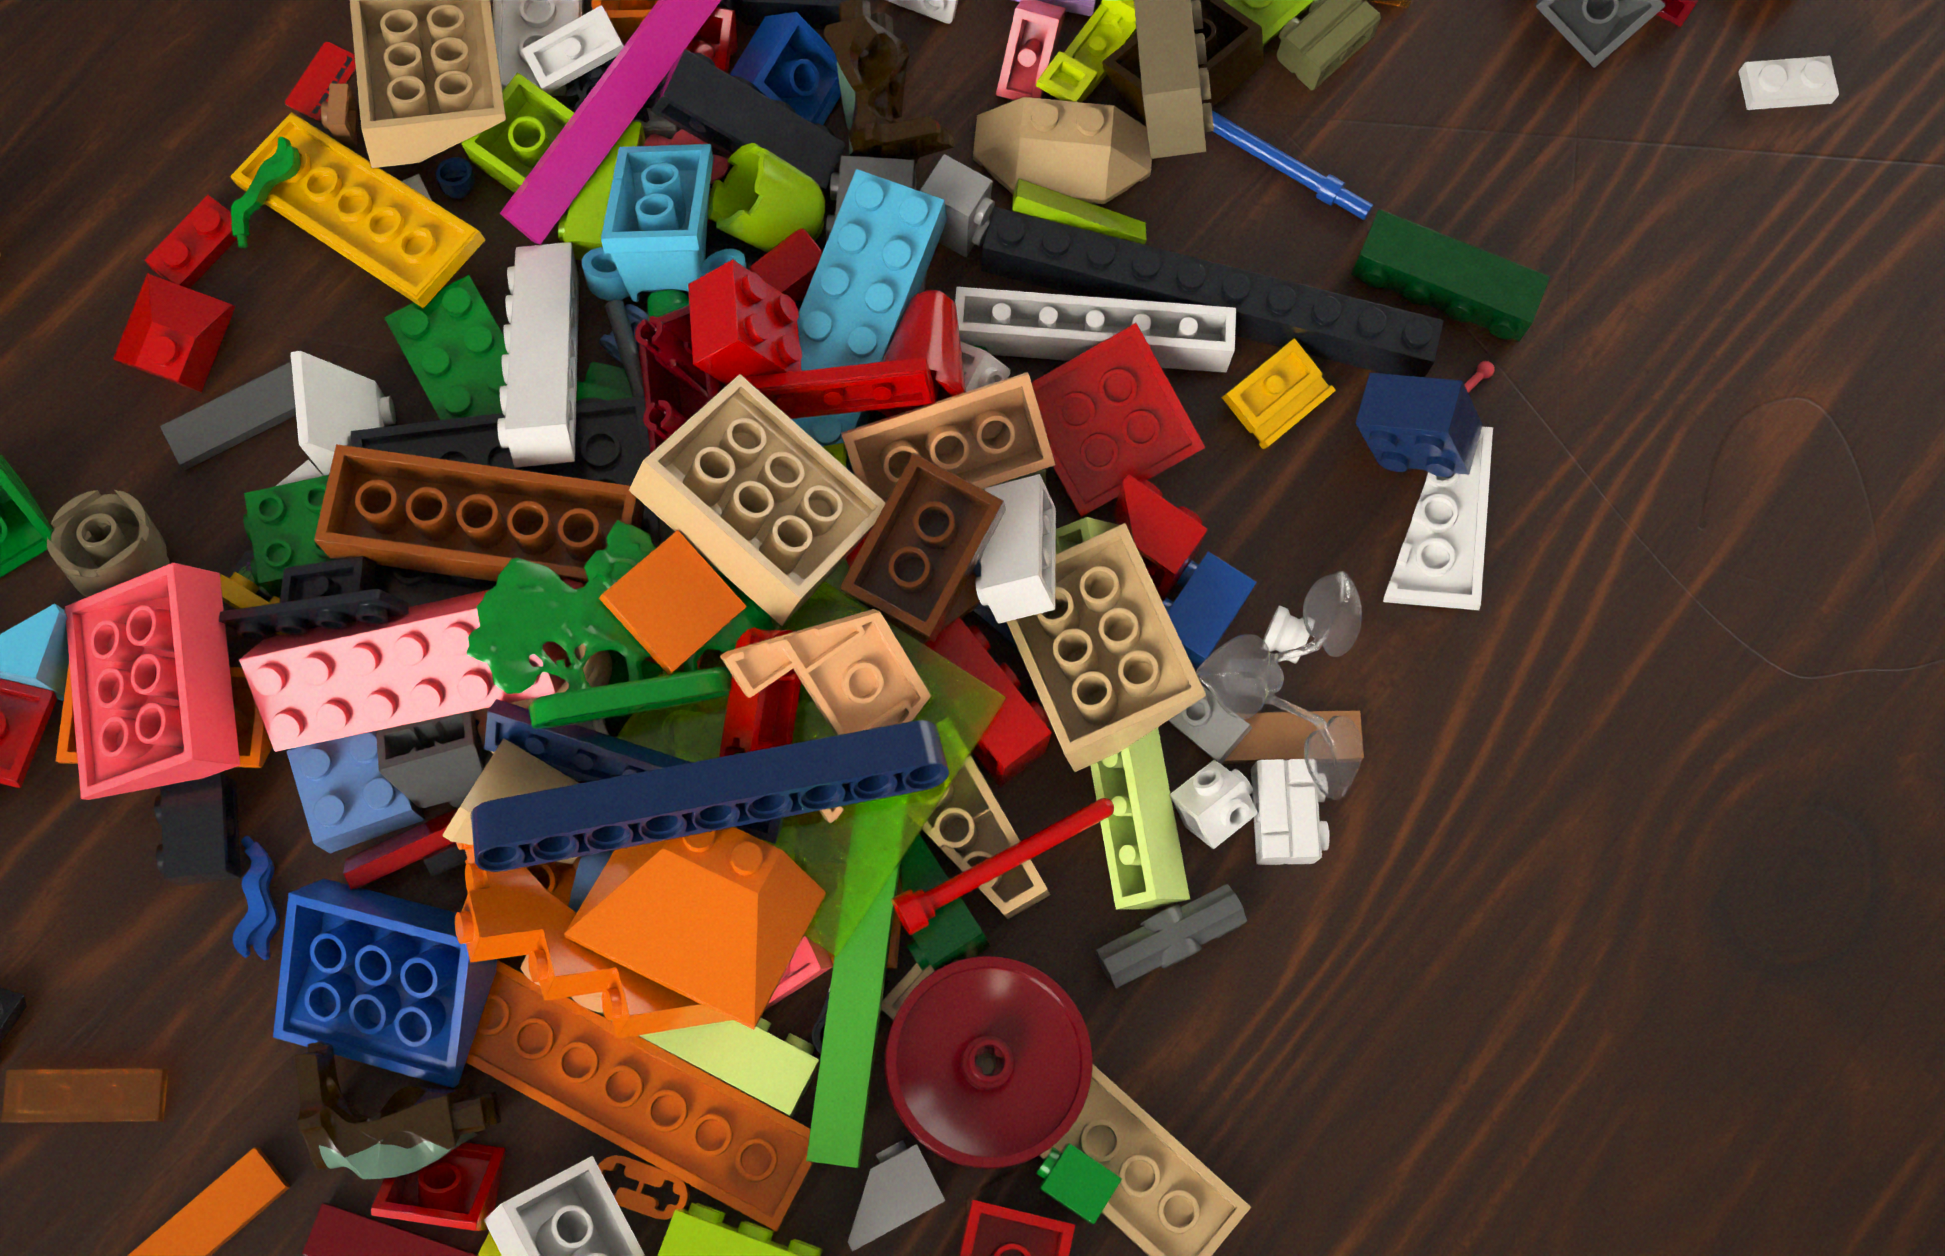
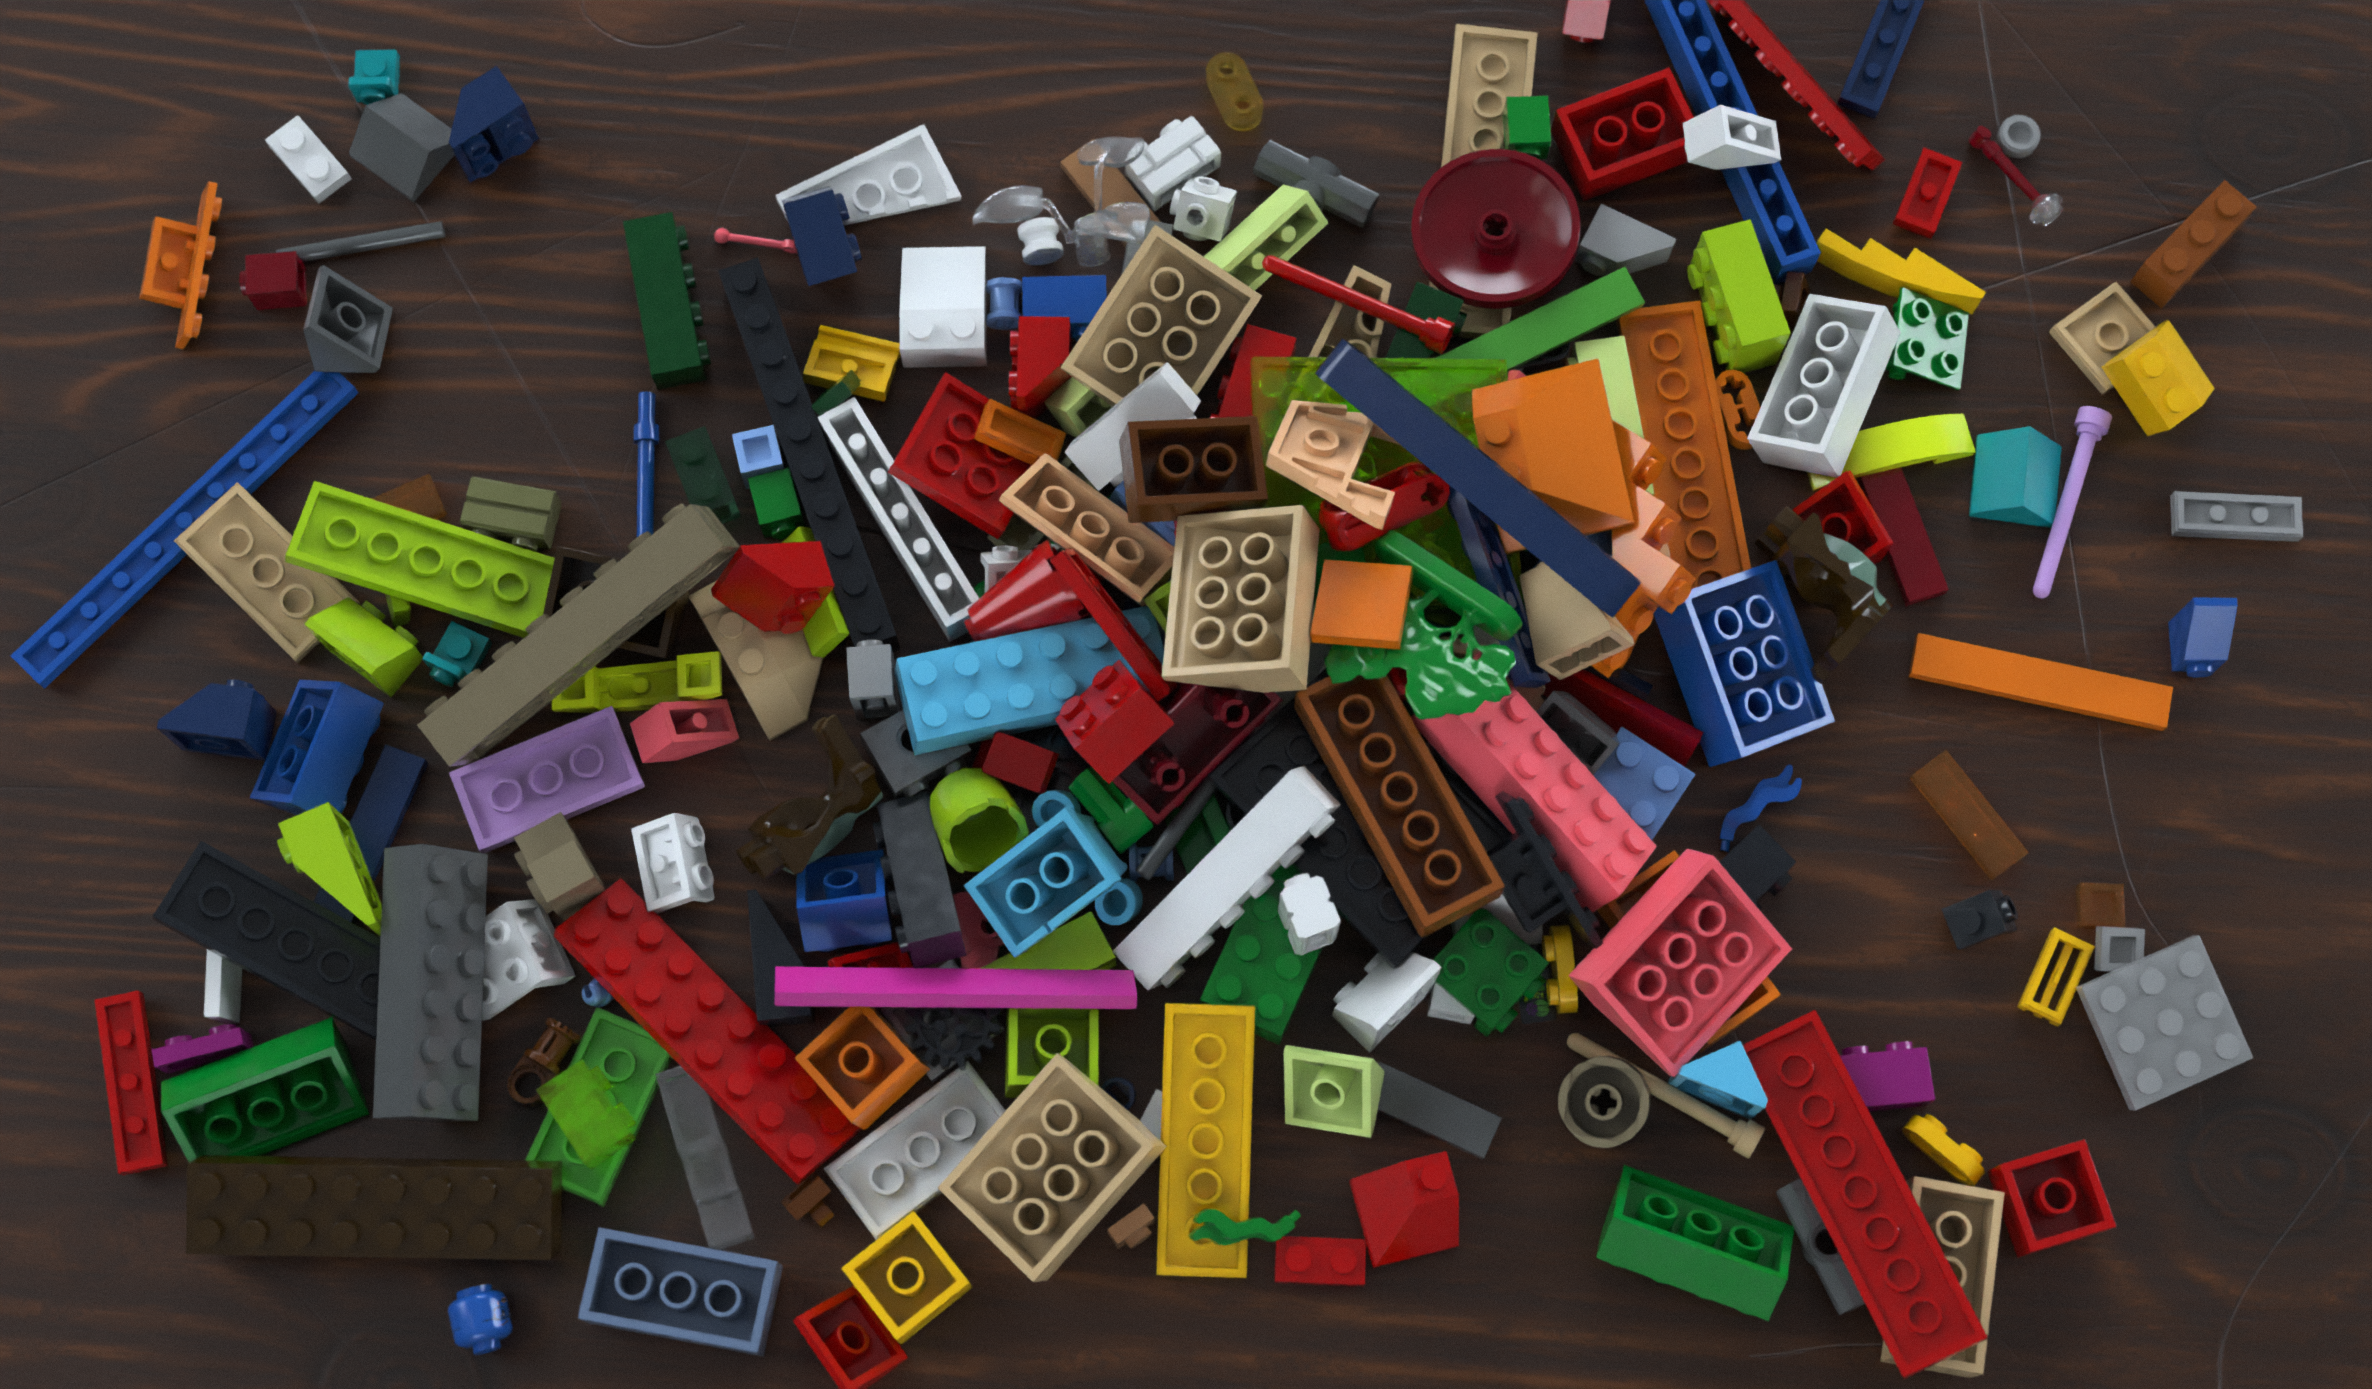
camera: 120 degrees left, 0 degrees up
red sticker [285,42,356,121] -> none
white plate [521,5,624,94] -> none
none -> dark grey bar [276,221,445,262]
none -> teal bracket [348,50,400,105]
none -> dark grey slope [349,93,455,202]
none -> dark blue slope [449,66,539,183]
none -> clear green brick [665,426,741,524]
none -> red slope [711,541,835,634]
none -> light blue panel [732,425,784,489]
none -> green brick [748,467,806,539]
none -> dark green tile [811,369,861,416]
none -> white slope [900,246,987,368]
none -> orange tile [974,399,1067,465]
none -> medium blue bush [986,277,1023,330]
none -> clear yellow plate [1206,52,1263,131]
none -> white brick [1278,873,1341,956]
none -> yellowish green slope [1284,1045,1385,1138]

